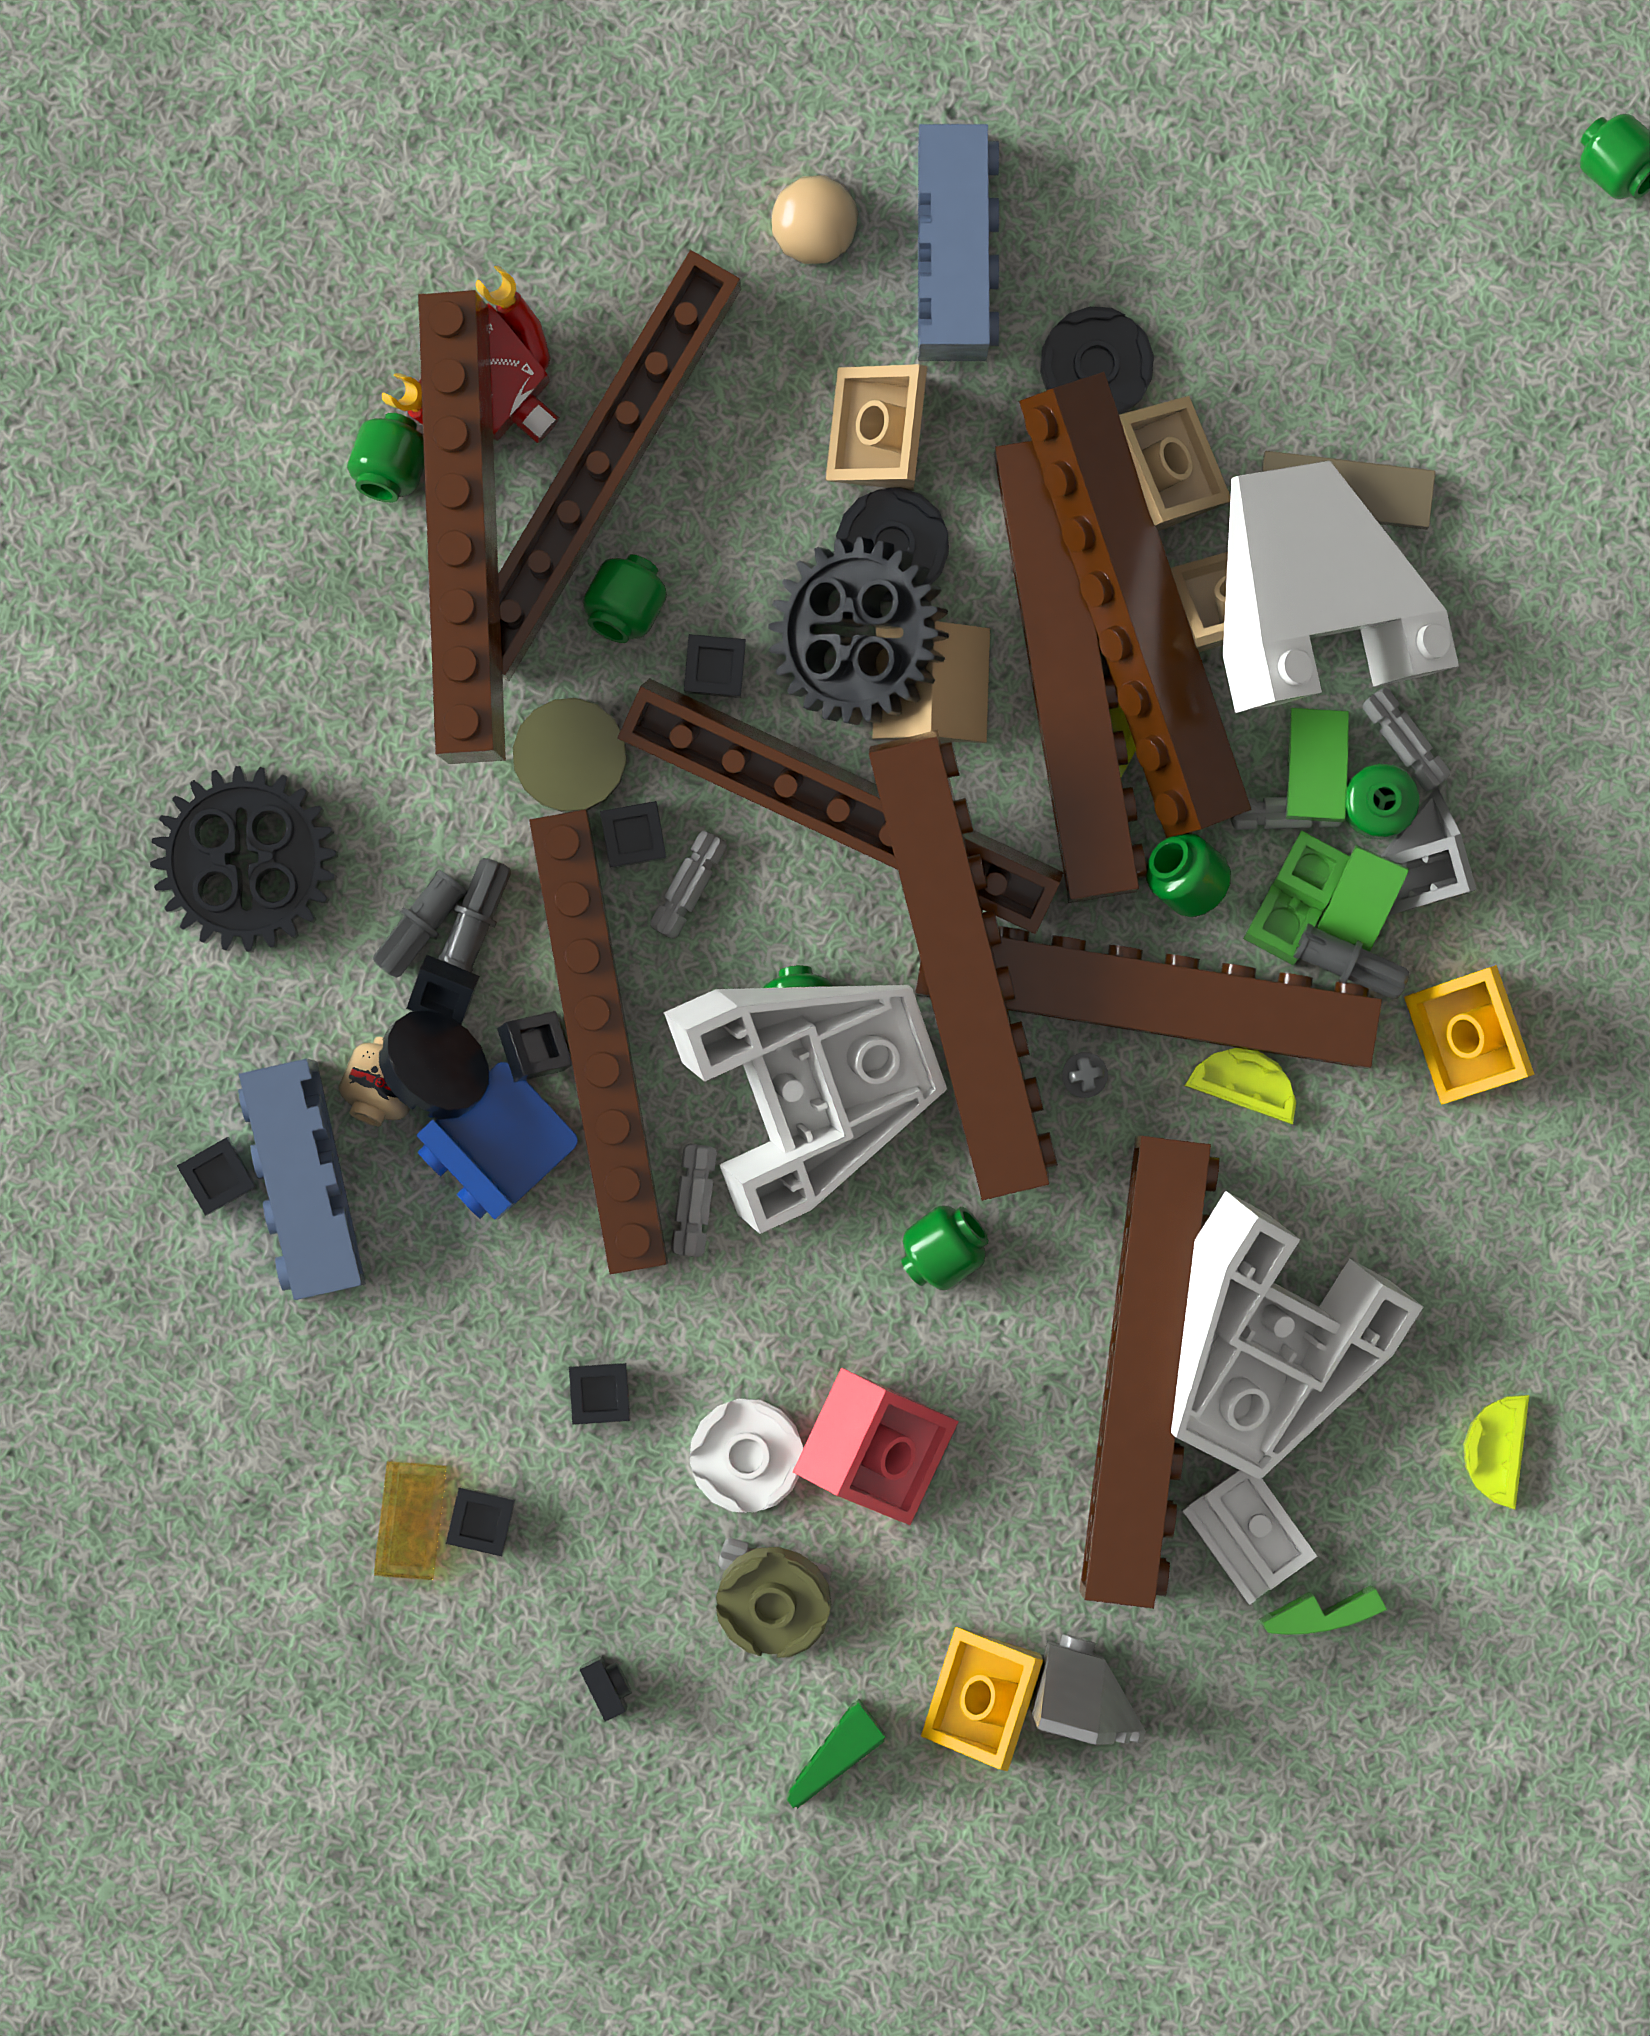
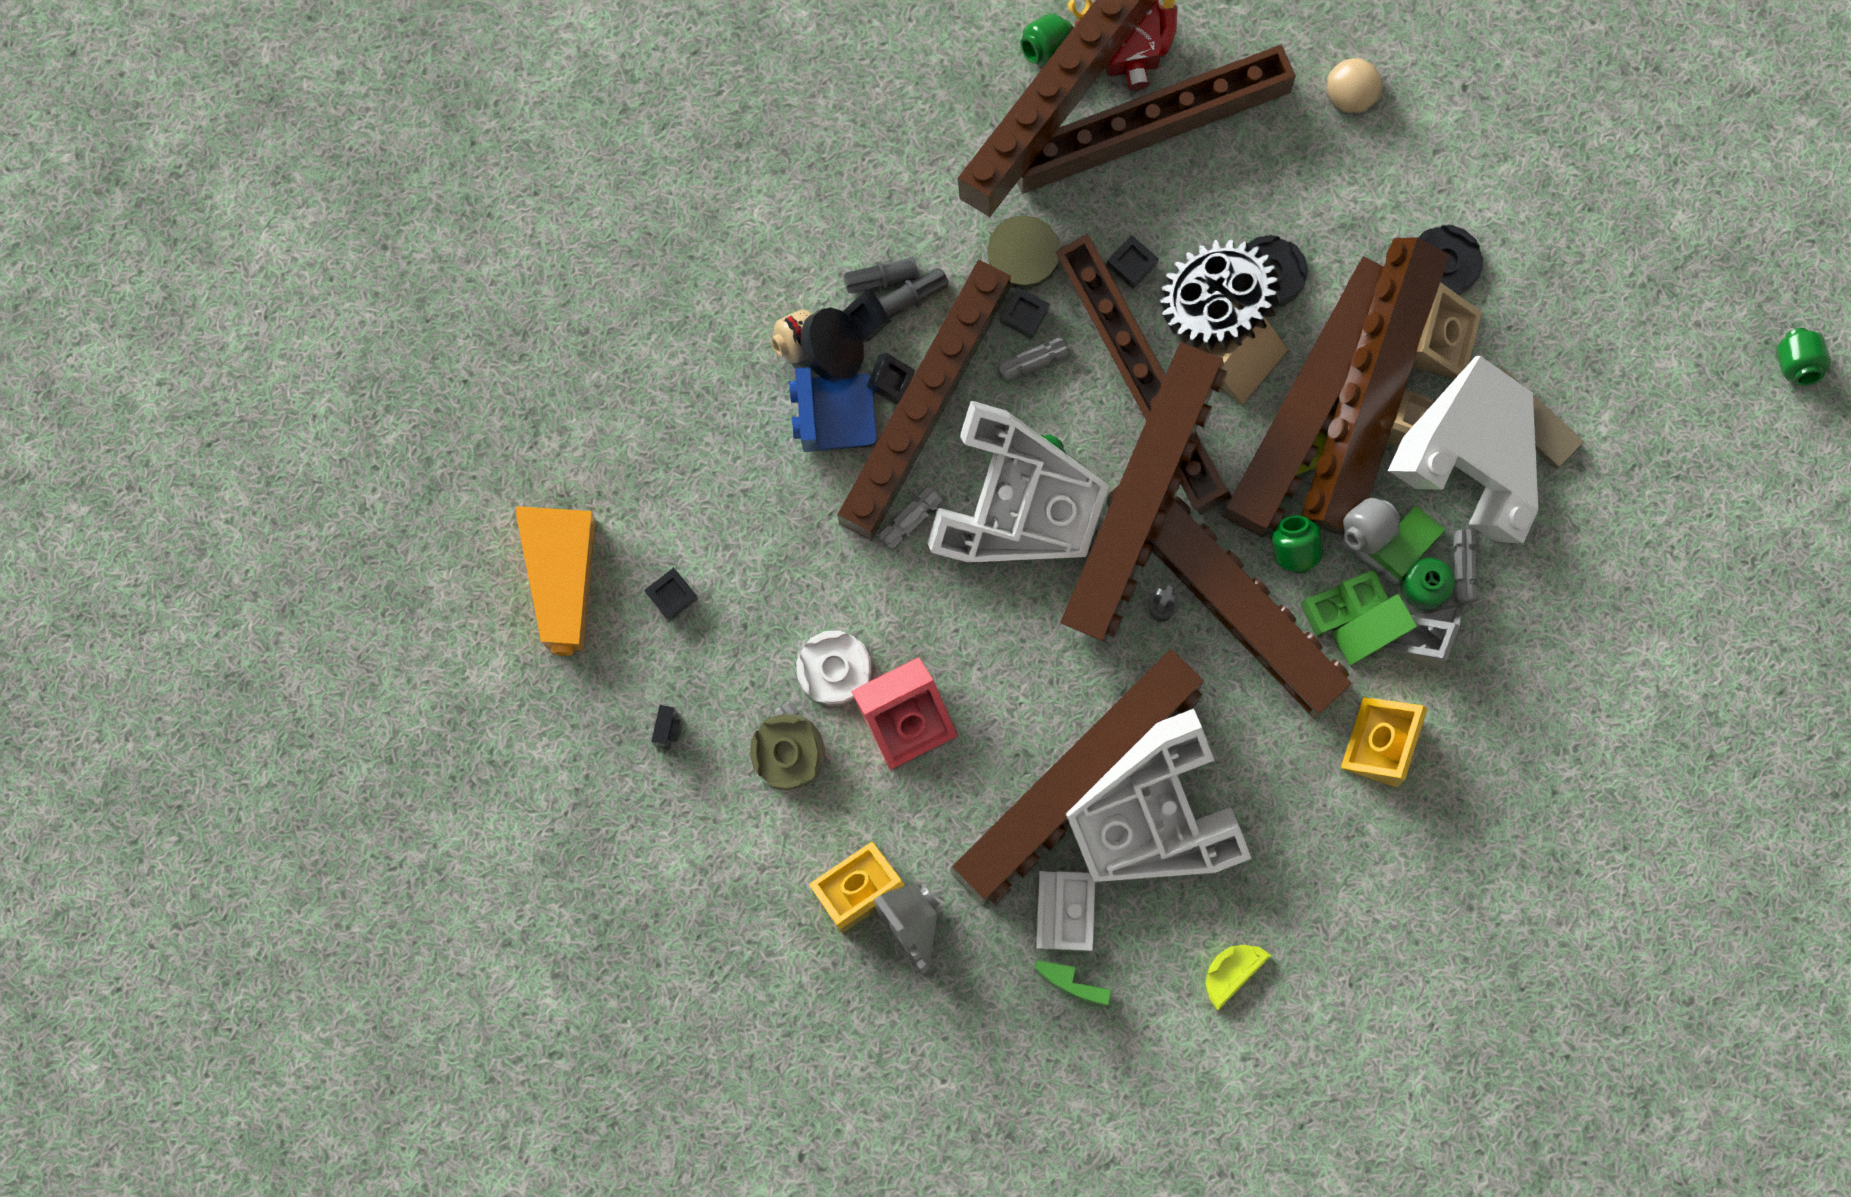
camera: 40 degrees right, 10 degrees down
black gear [150,766,339,953] -> none
black plate [177,1137,257,1216] -> none
sand blue wedge [238,1059,366,1300] -> none
clear yellow slope [374,1459,447,1580] -> none
black plate [569,1363,631,1425] -> none
green head [582,554,667,643] -> none
green slope [787,1698,885,1809] -> none
tan slope [826,364,927,491] -> none
green head [901,1205,989,1290] -> none
sand blue wedge [918,124,999,361] -> none
neon yellow tile [1184,1048,1296,1125] -> none
dark grey axle [1293,923,1409,999] -> none
none -> light orange slope [516,506,596,656]
none -> light grey head [1343,498,1400,554]

